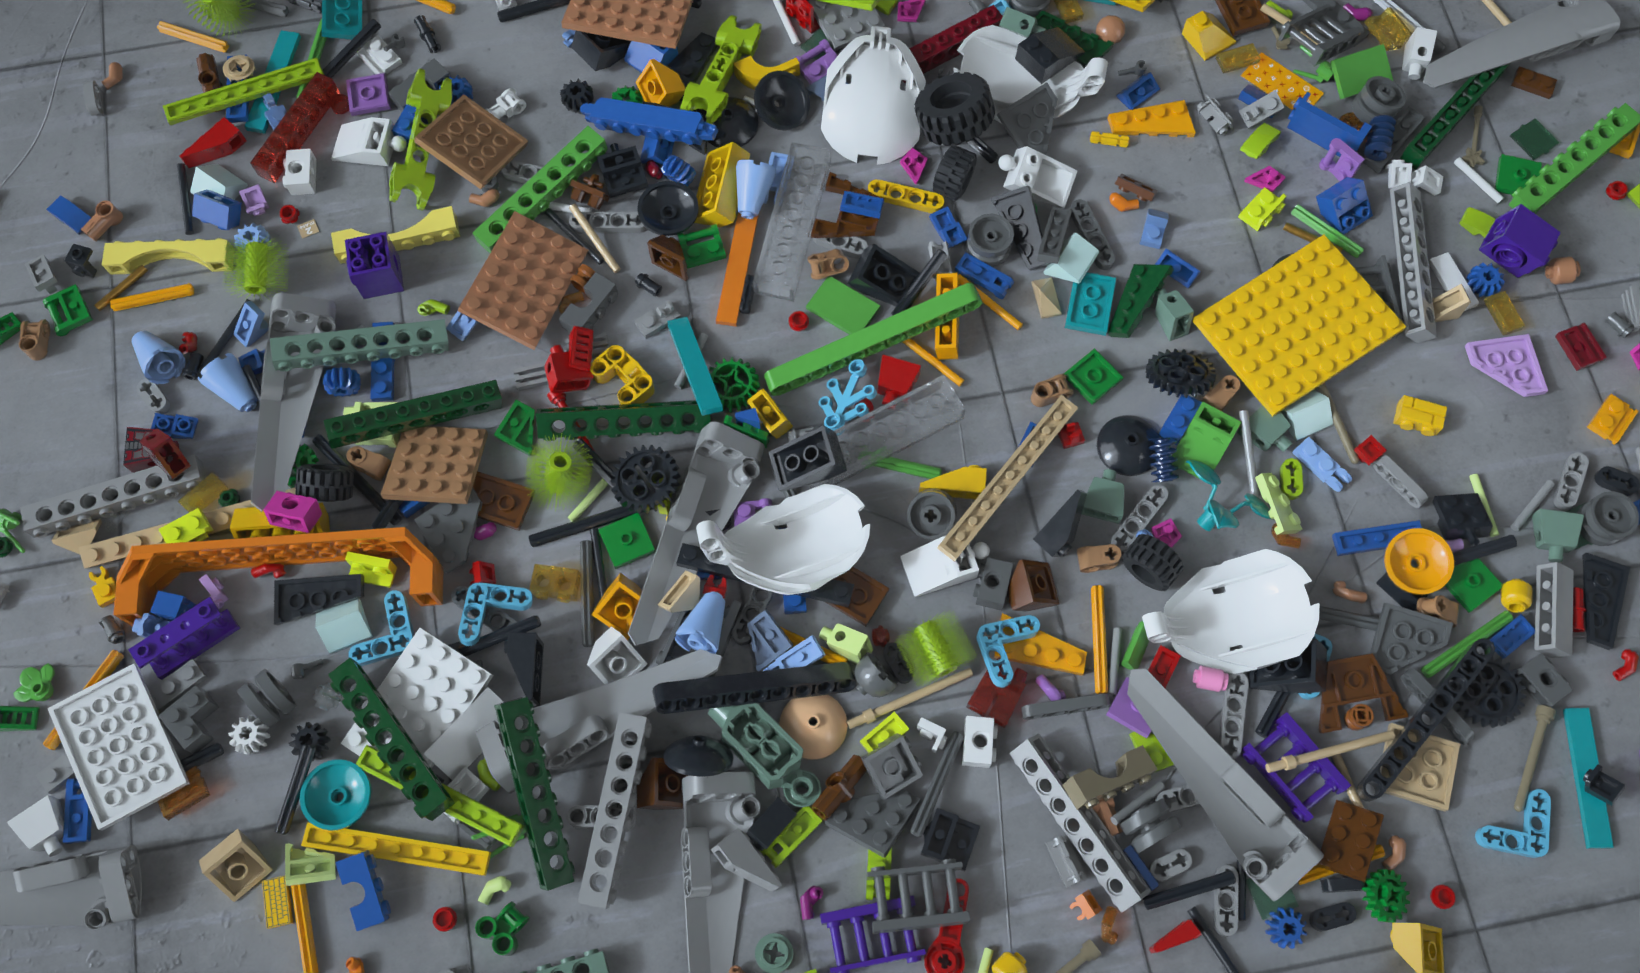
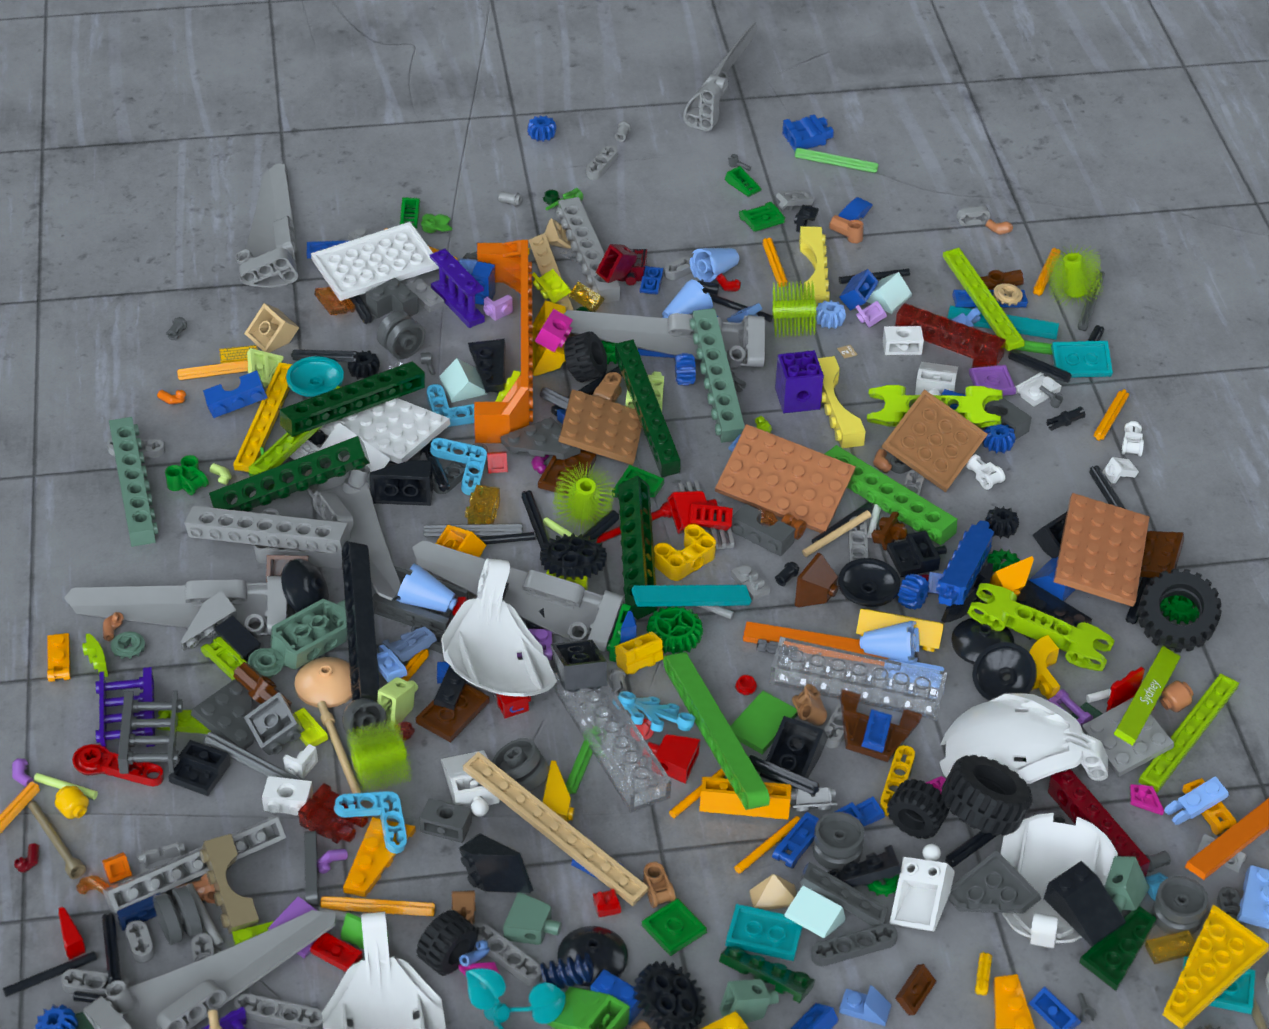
camera: 90 degrees right, 25 degrees down
white torso [7,795,64,857] -> none
medium nougat piece [19,319,51,361] -> none
pearl gold bar [94,265,148,311] -> none
red slope [179,117,247,168] -> none
white gear [228,715,271,755] -> none
red arm [251,563,286,579] -> none
red plate [280,205,300,224] -> none
blue plate [370,321,395,402] -> none
red plate [433,907,457,932] -> none
white slope [587,626,647,684] -> none
green plate [598,513,656,569] -> none
tan slope [658,571,700,613] -> none
green plate [677,224,726,269] -> none
magenta arm [800,886,824,920] -> none
reddish brown slope [1007,559,1060,612] -> none
nougat hair [1096,15,1125,44] -> none
orange arm [1109,192,1139,212] -> none
bright pink brick [1193,666,1229,692] -> none

